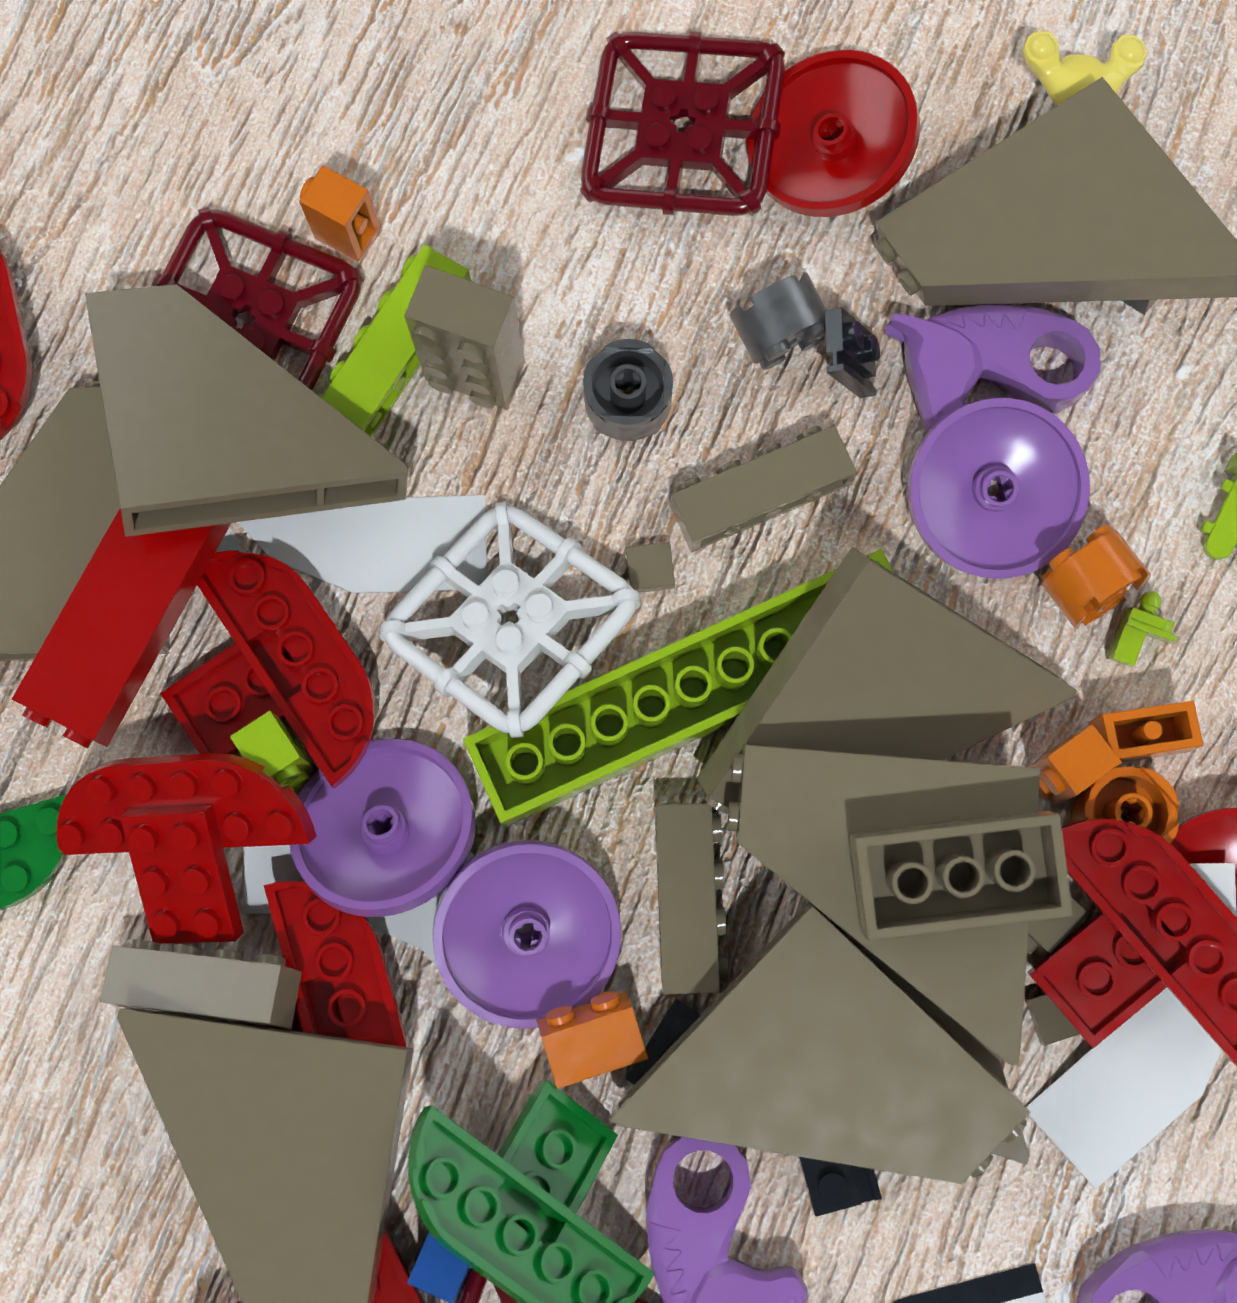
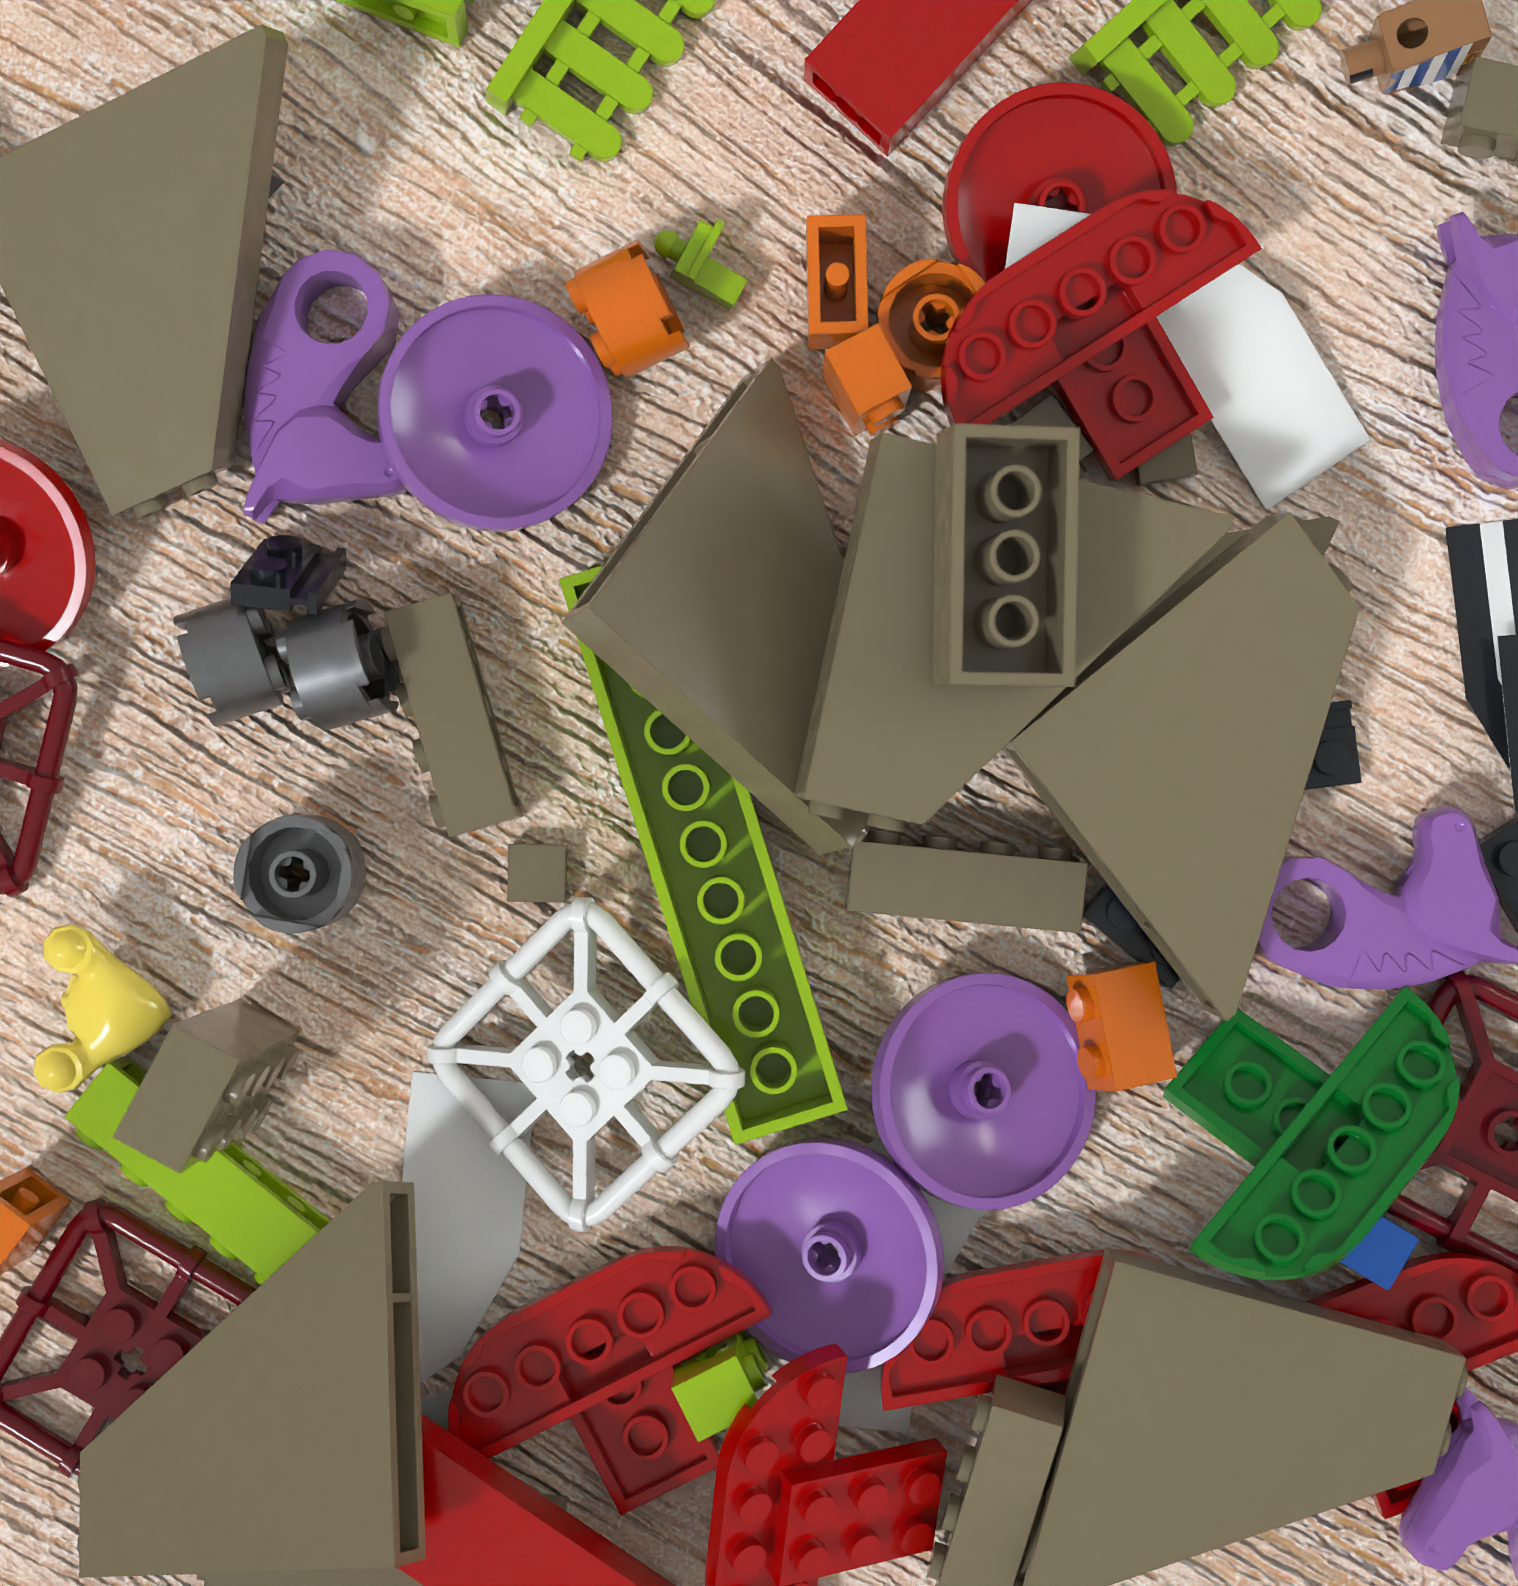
camera: 90 degrees left, 10 degrees up
none -> light yellow head [33,923,173,1093]
none -> flat silver brick [275,599,400,730]

